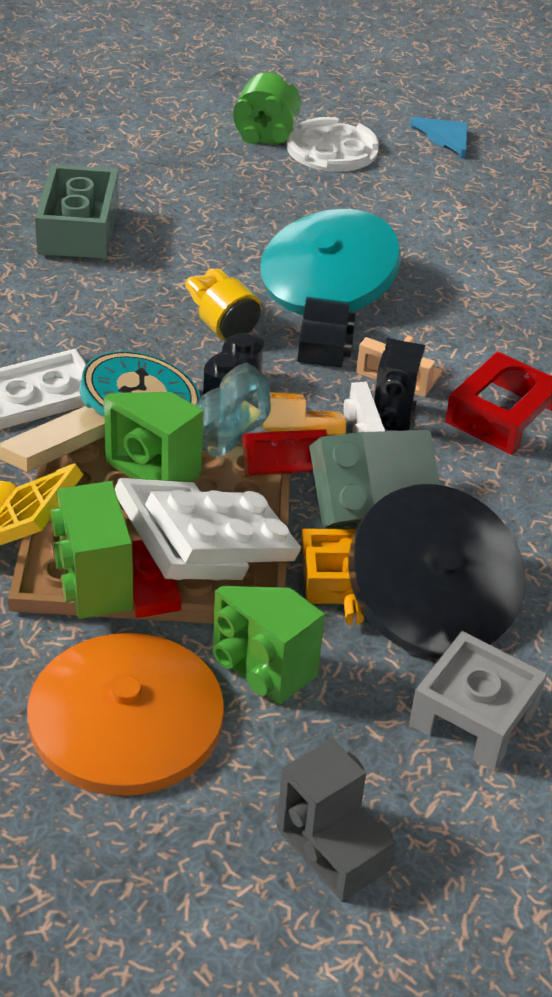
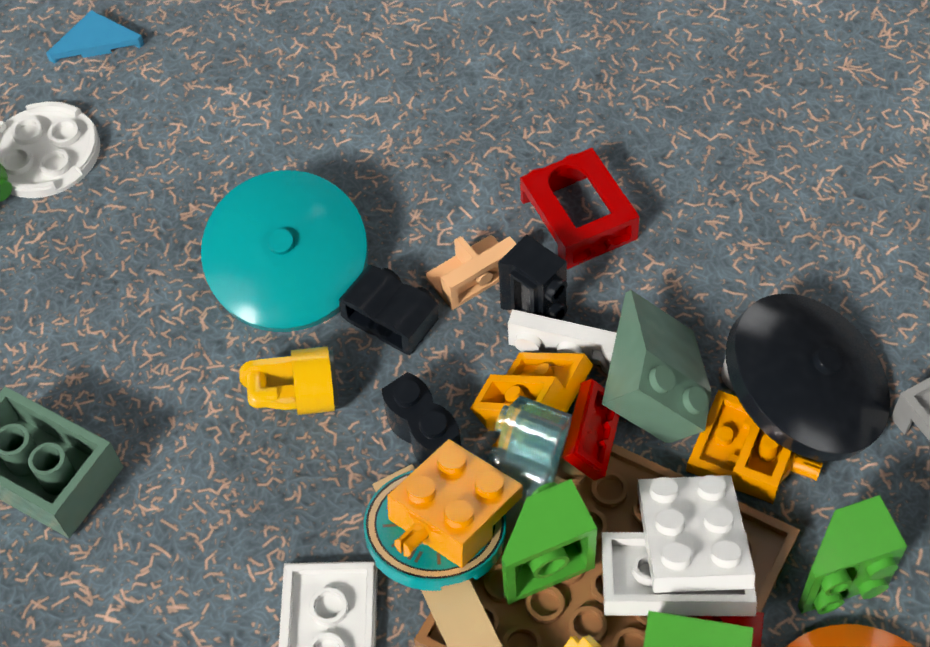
camera: 55 degrees left, 15 degrees up
none -> light orange plate [387,439,523,568]

